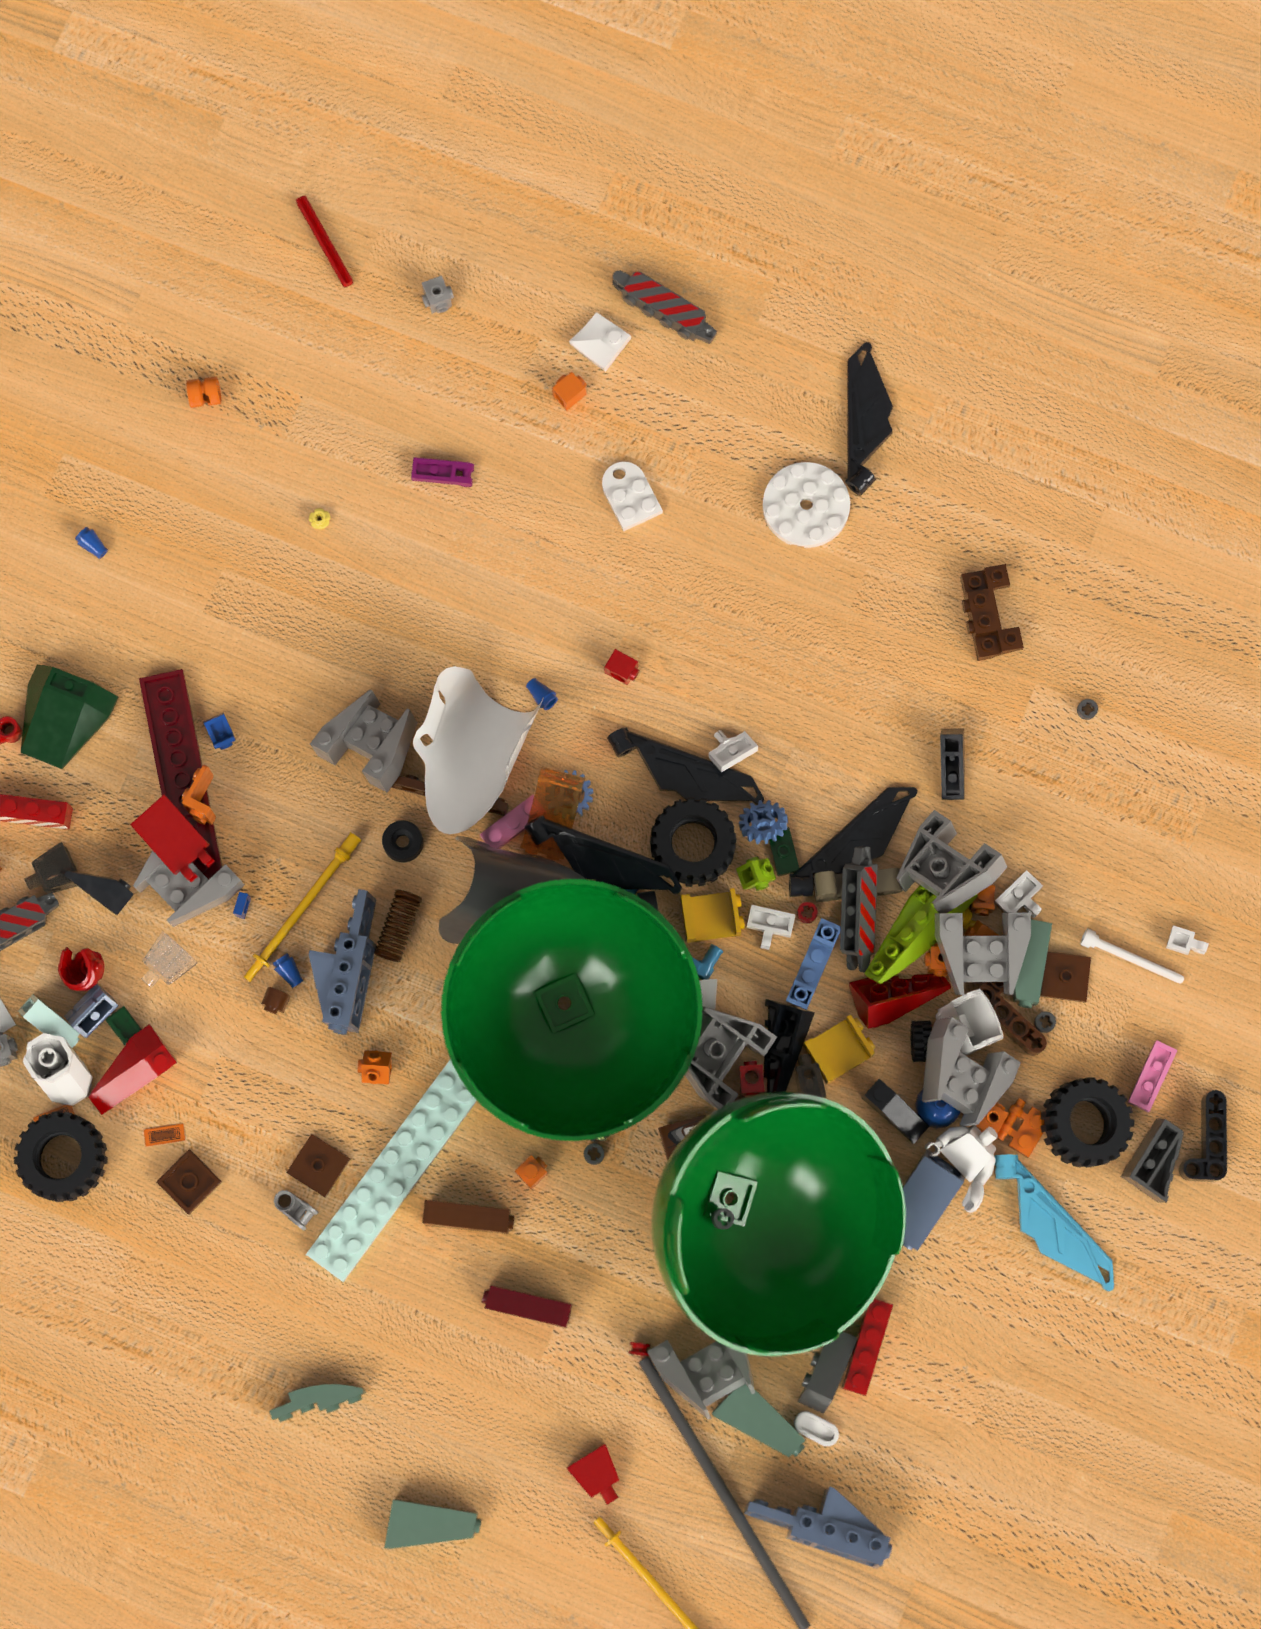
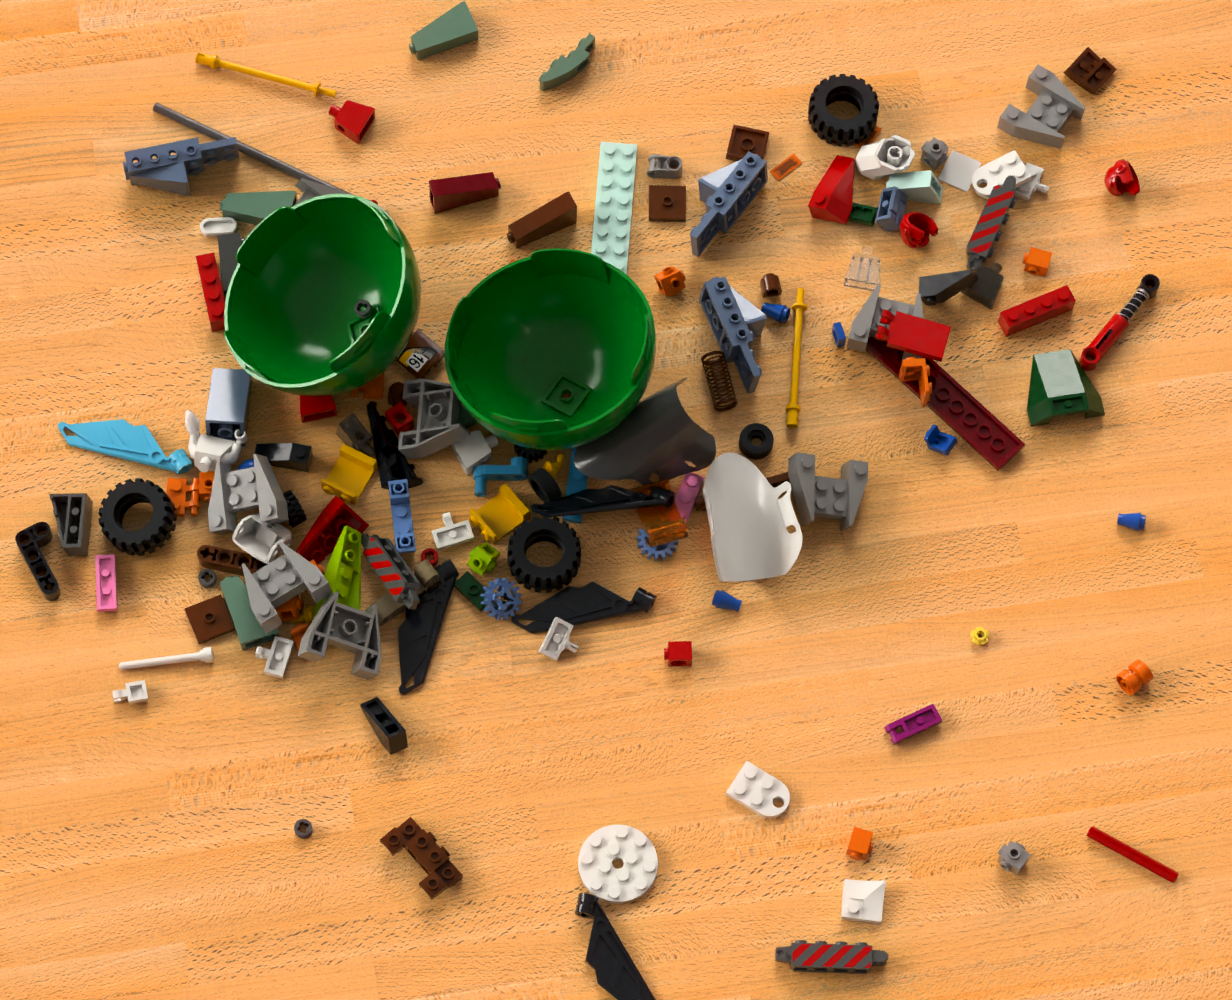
camera: 145 degrees right, 10 degrees down
none -> sand blue wedge [690,151,768,257]

